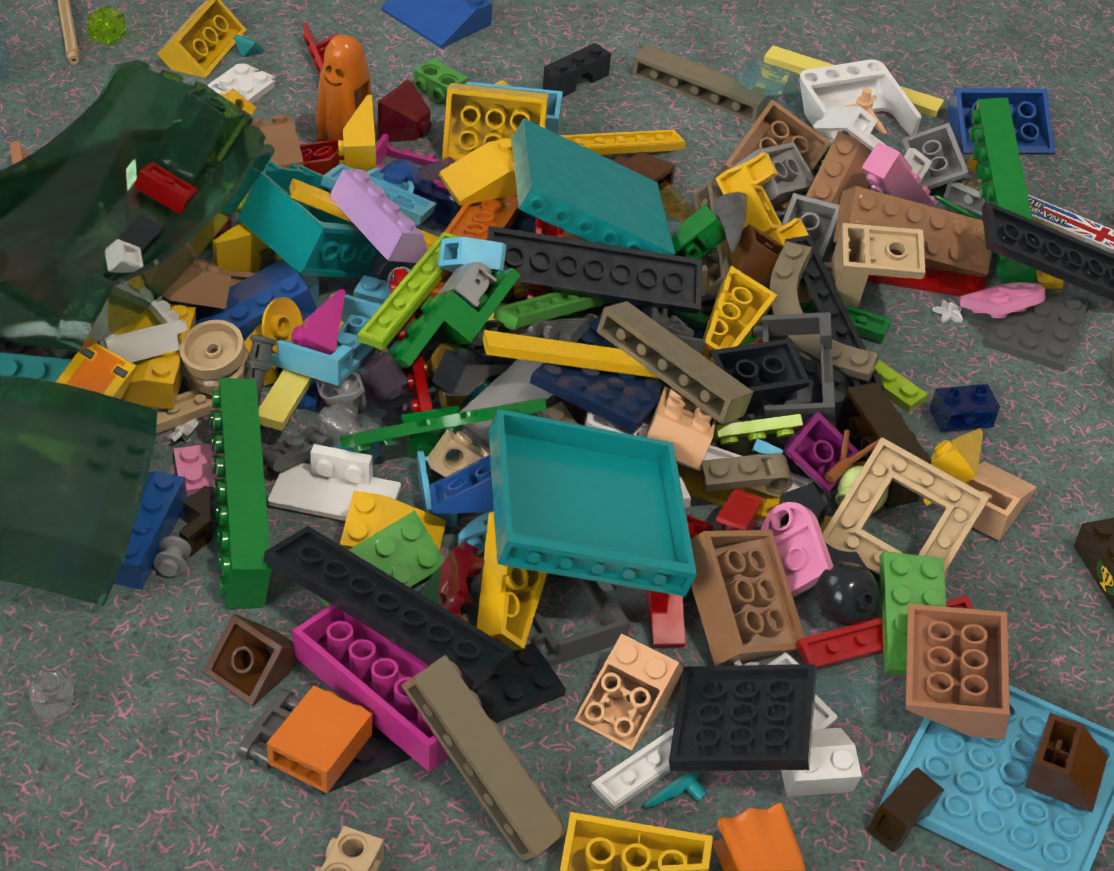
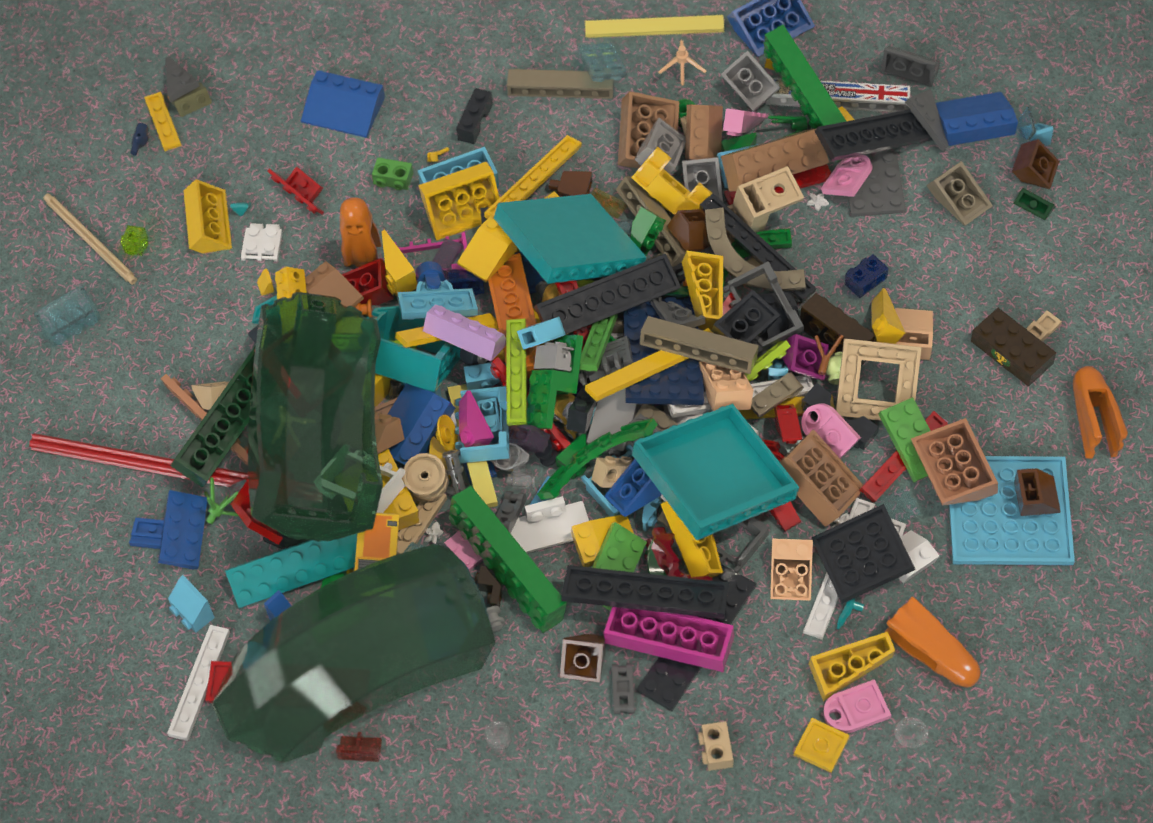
camera: 20 degrees left, 15 degrees up
white slope [105,239,144,273] -> none
black tile [115,214,164,256] -> none
red slope [134,162,199,214] -> none
orange brick [267,685,372,793] -> none
dark red slope [378,80,432,142] -> none
dark tan brick [401,655,567,862] -> none
flat silver piece [713,192,747,253] -> none
white windscreen [799,60,921,146] -> none
white hinge [813,106,932,183] -> none
black cylinder [814,561,880,626] -> none
dark brown slope [867,767,945,853] -> none
lime plate [875,360,928,413] -> none

